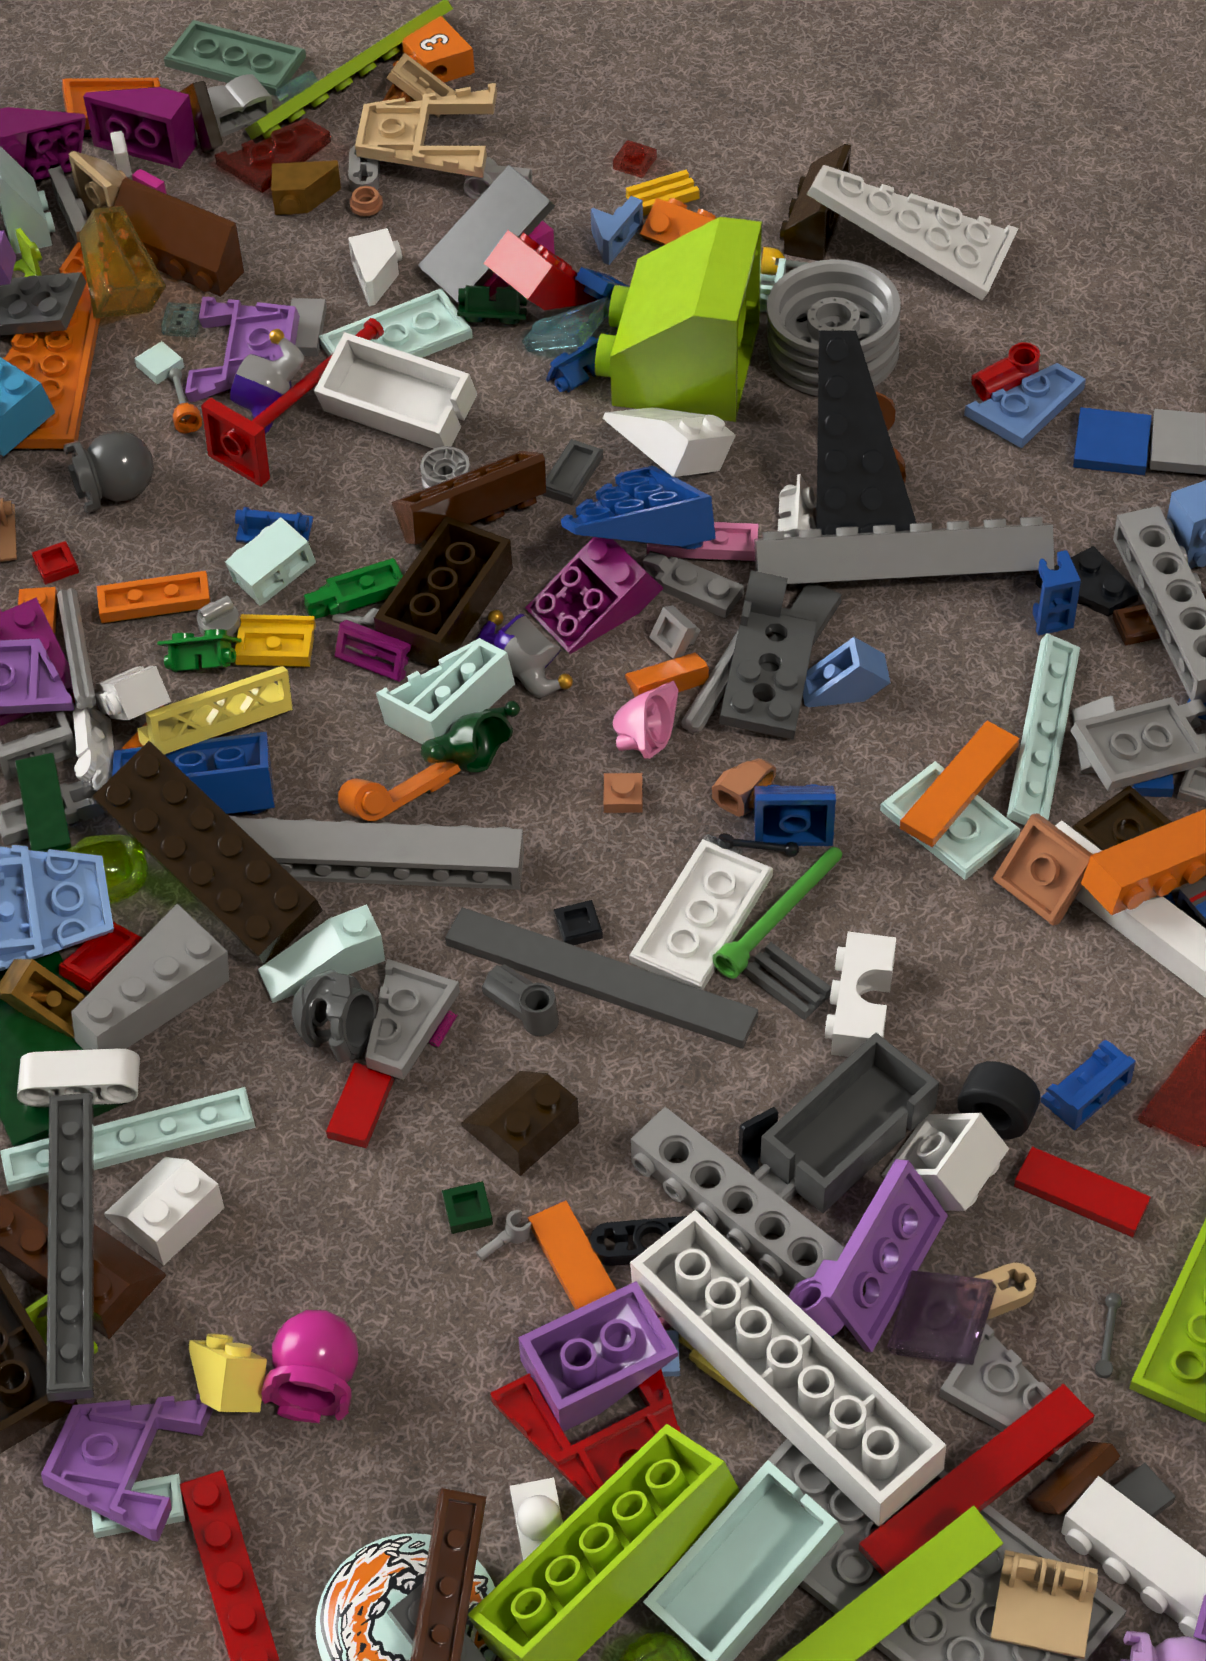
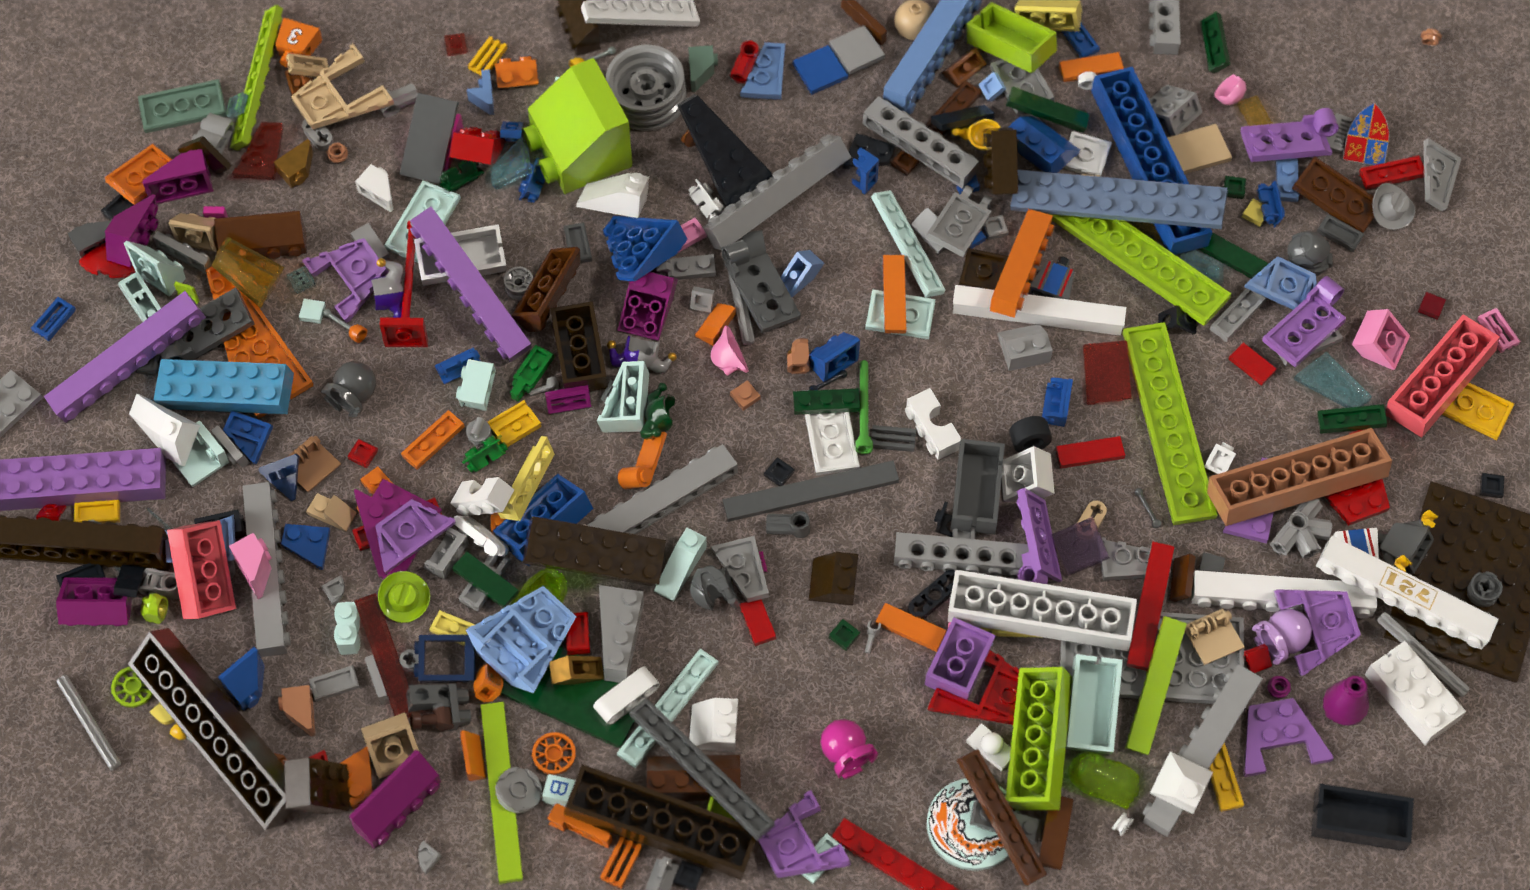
camera: 40 degrees left, 10 degrees up
light grey axle [57,588,96,710] -> none
white tile [110,131,132,177] -> none
light yellow slope [189,1334,267,1412] -> none
nougat tile [993,813,1093,925] -> none
none -> medium lavender brick [410,206,532,362]
none -> sand green slope [688,45,718,92]
none -> dark green plate [793,388,860,415]
none -> light grey slope [997,324,1053,371]

